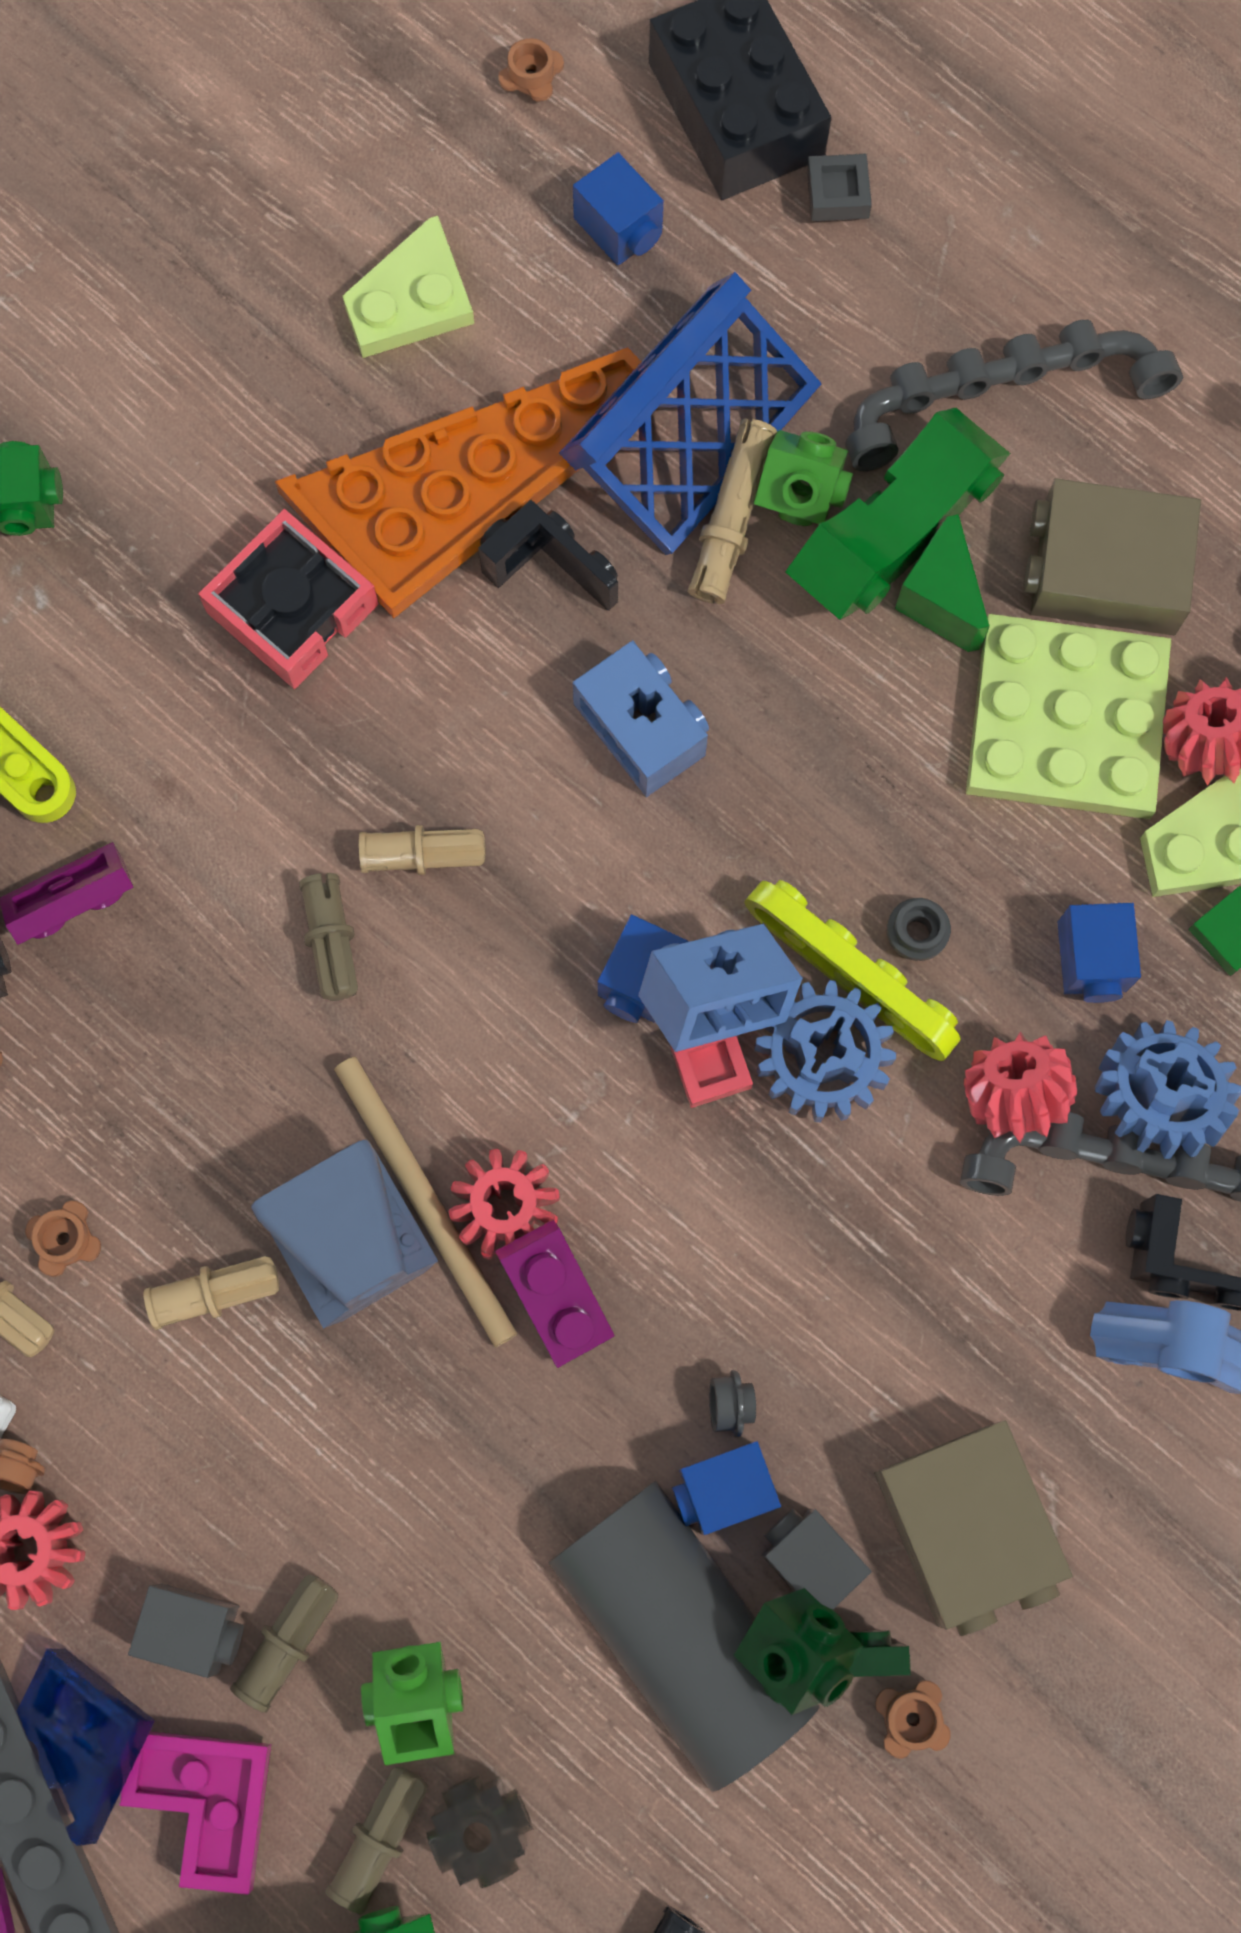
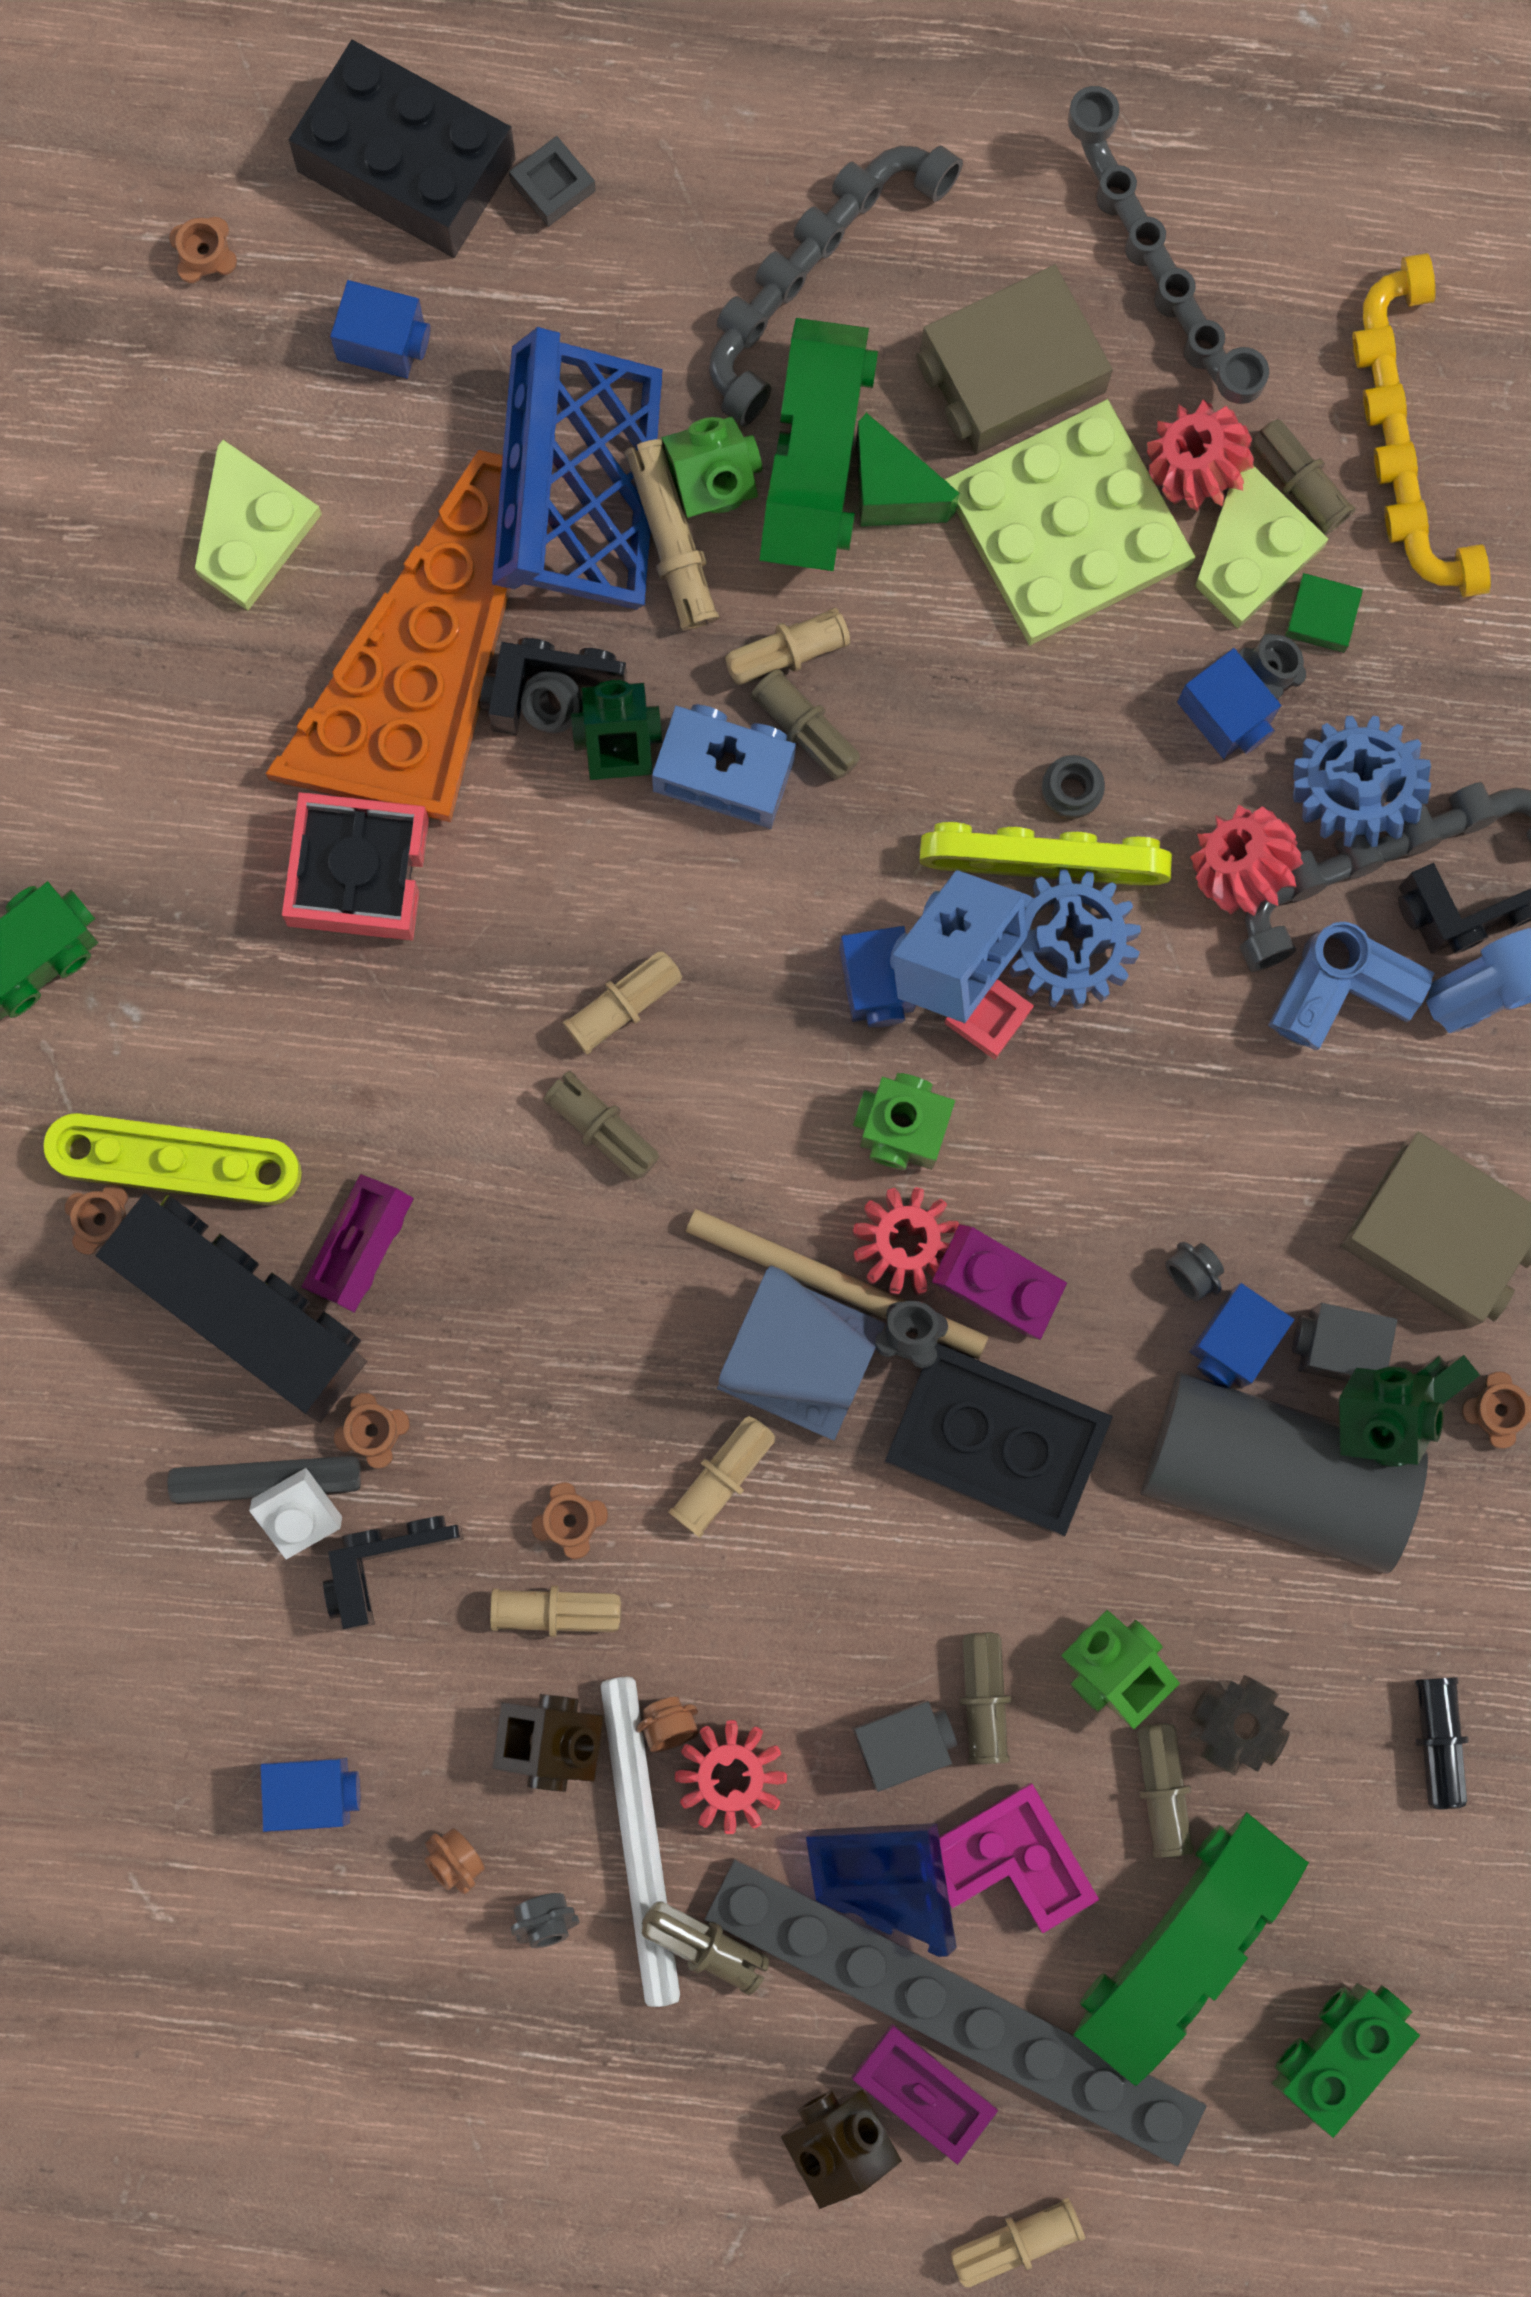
camera: 40 degrees left, 5 degrees up
none -> dark grey plate [521,670,583,733]
none -> dark green brick [571,680,662,780]
none -> tan axle [725,608,851,685]
none -> dark tan axle [751,669,860,780]
none -> bright green brick [853,1073,956,1170]
none -> dark grey plate [875,1301,948,1368]
none -> black plate [884,1343,1113,1537]
none -> dark grey plate [1239,634,1306,700]
none -> medium blue piece [1268,922,1434,1050]

